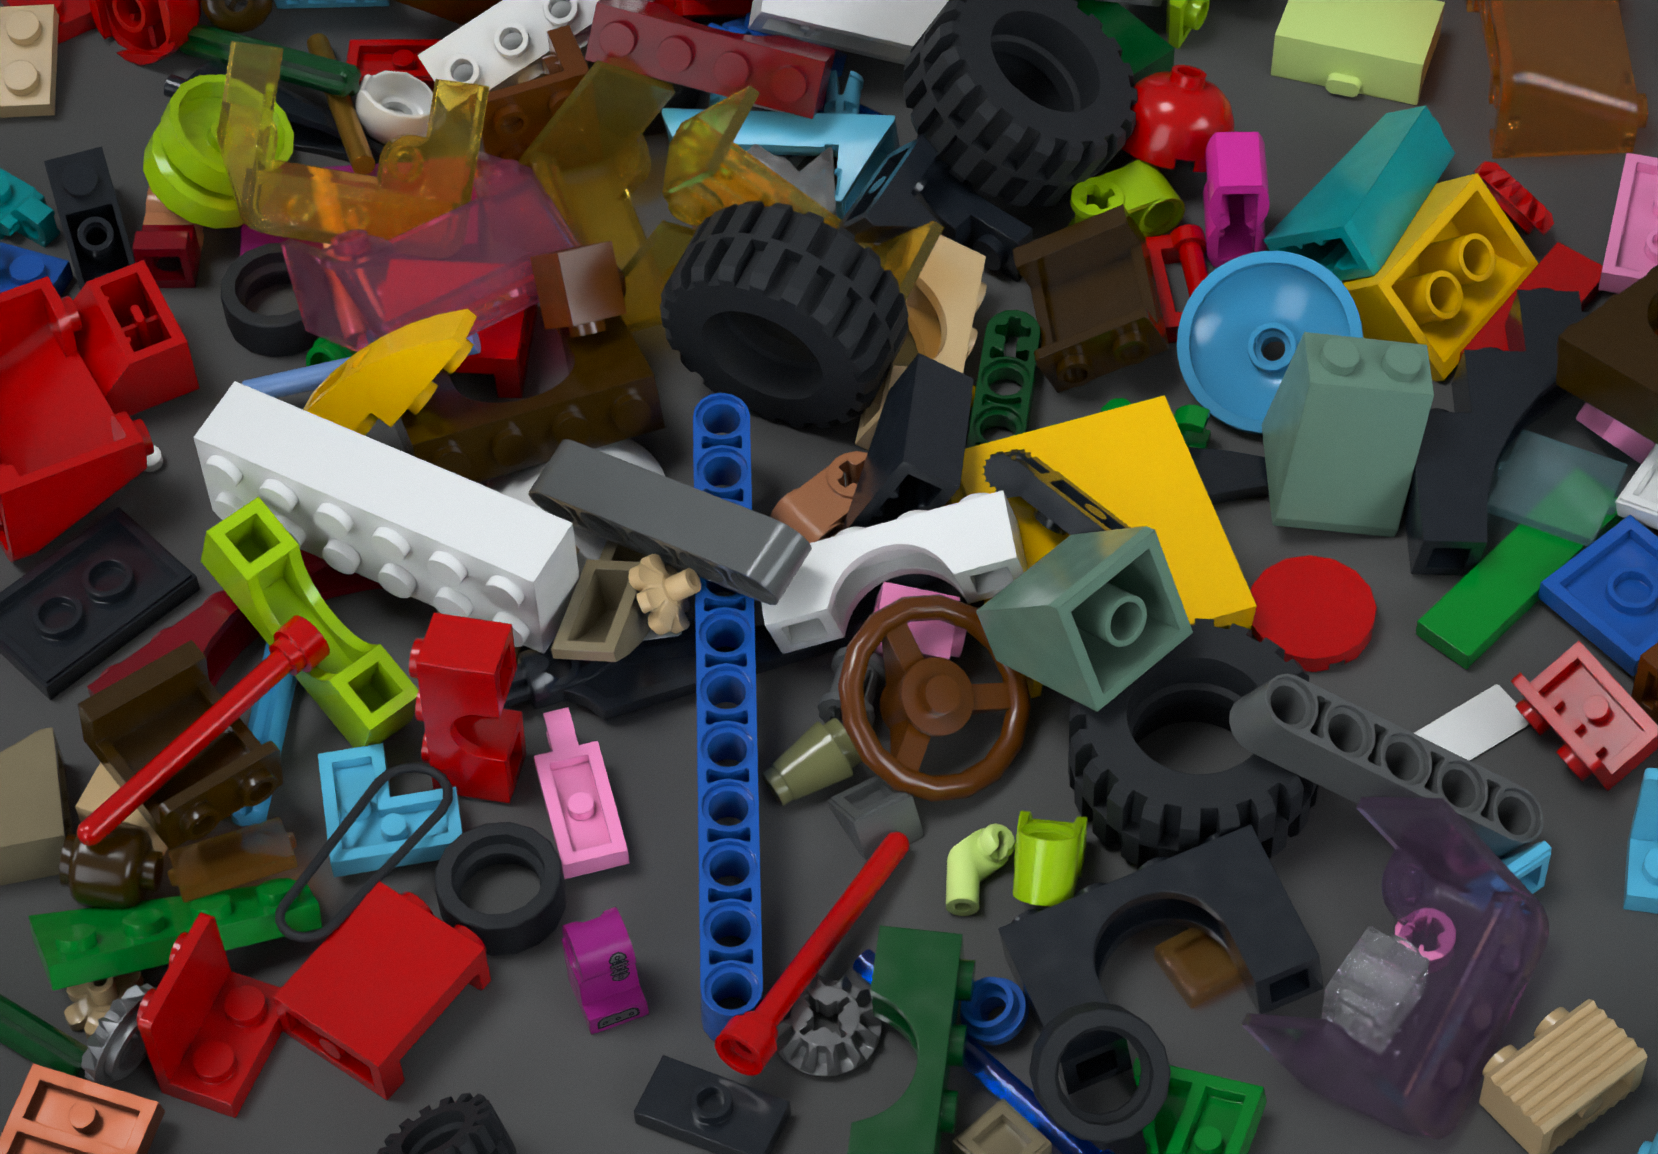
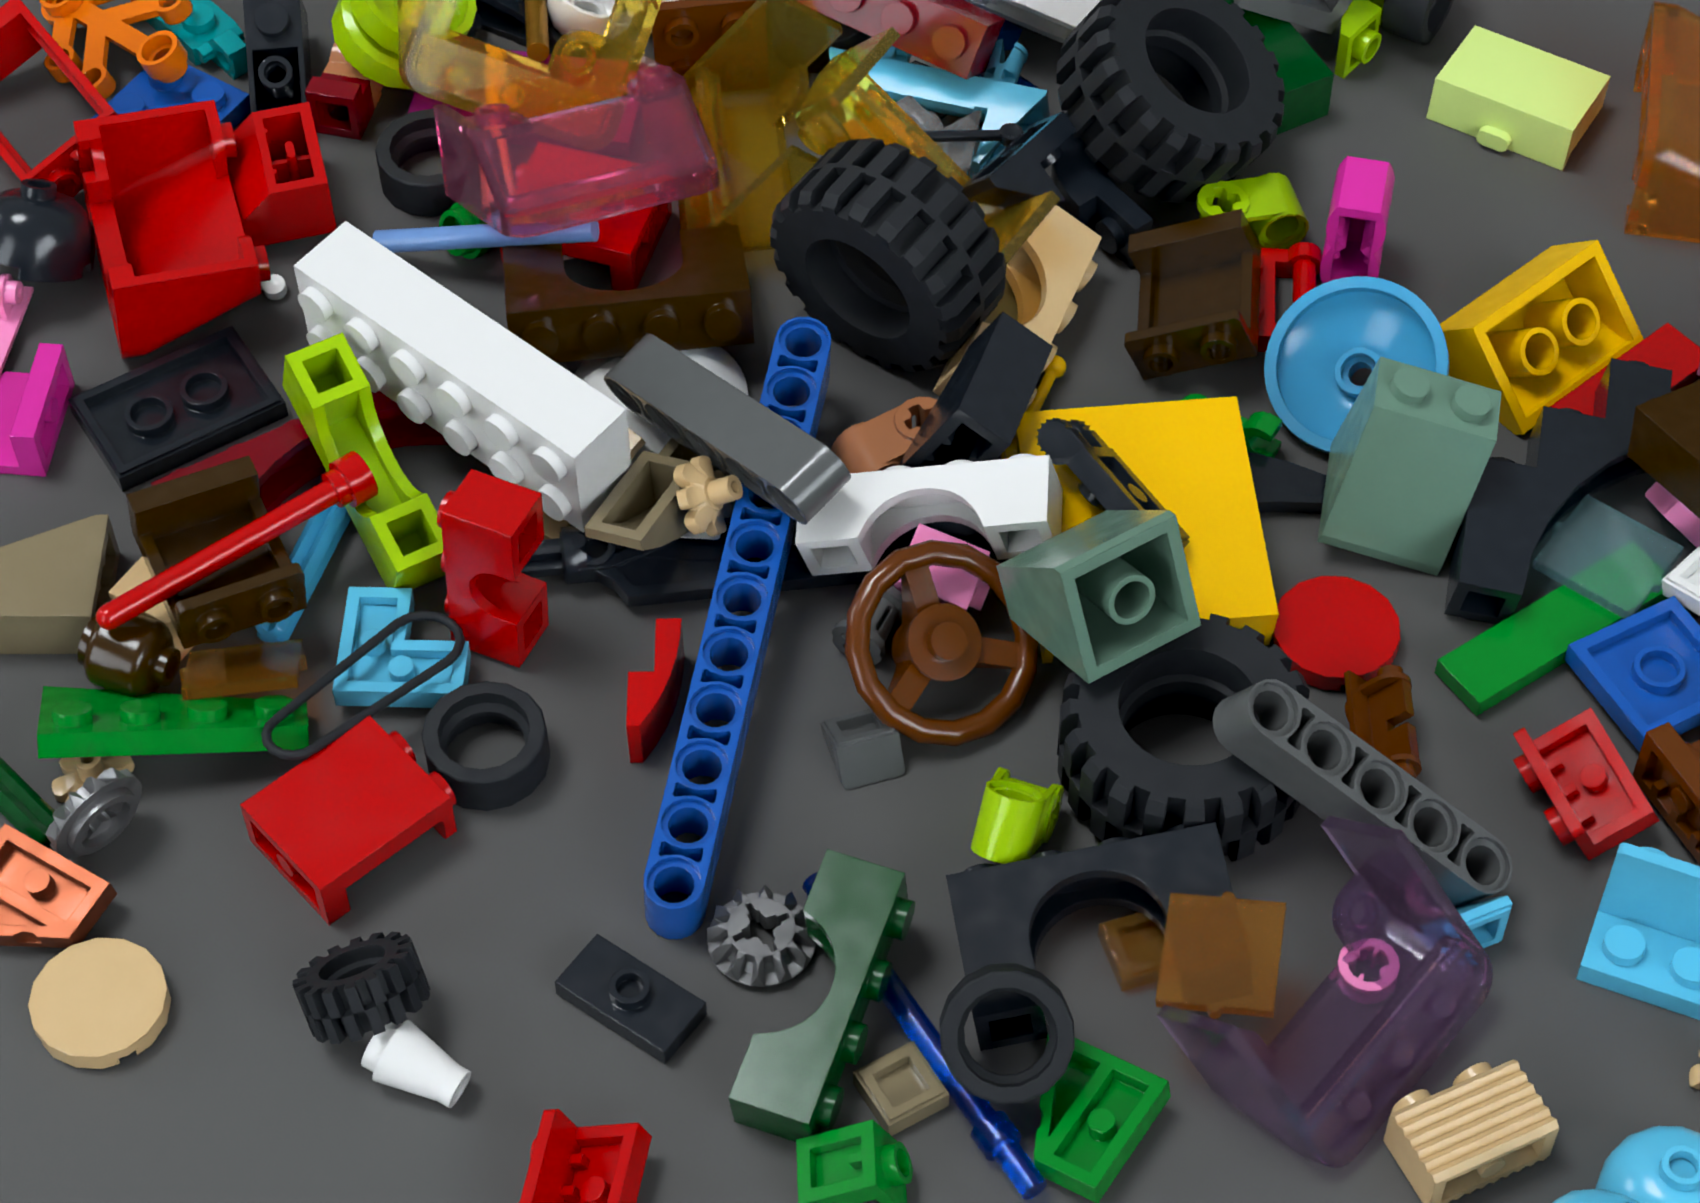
camera: 10 degrees right, 0 degrees up
red bracket [137,912,282,1118] -> none
yellow slope [303,309,477,435] -> none
reddish brown brick [530,241,627,337] -> none
bright pink plate [534,707,630,879] -> none
magenta leg [561,907,649,1035] -> none
red piece [715,831,910,1076] -> none
olive cone [761,717,862,806] -> none
yellowish green arm [946,823,1016,916] -> none
blue plate [960,977,1029,1045] -> none
dark green beam [966,310,1040,448] -> none
red cylinder [1121,65,1235,172] -> none
teal slope [1263,105,1455,281] -> none
clear brick [1321,926,1430,1054] -> none
white sticker [1414,684,1530,761] -> none
red gear [1473,161,1554,236] -> none
none -> red slope [626,618,685,763]
none -> black hinge [902,123,1023,148]
none -> clear orange piece [1155,892,1287,1019]
none -> reddish brown hinge [1344,665,1422,778]

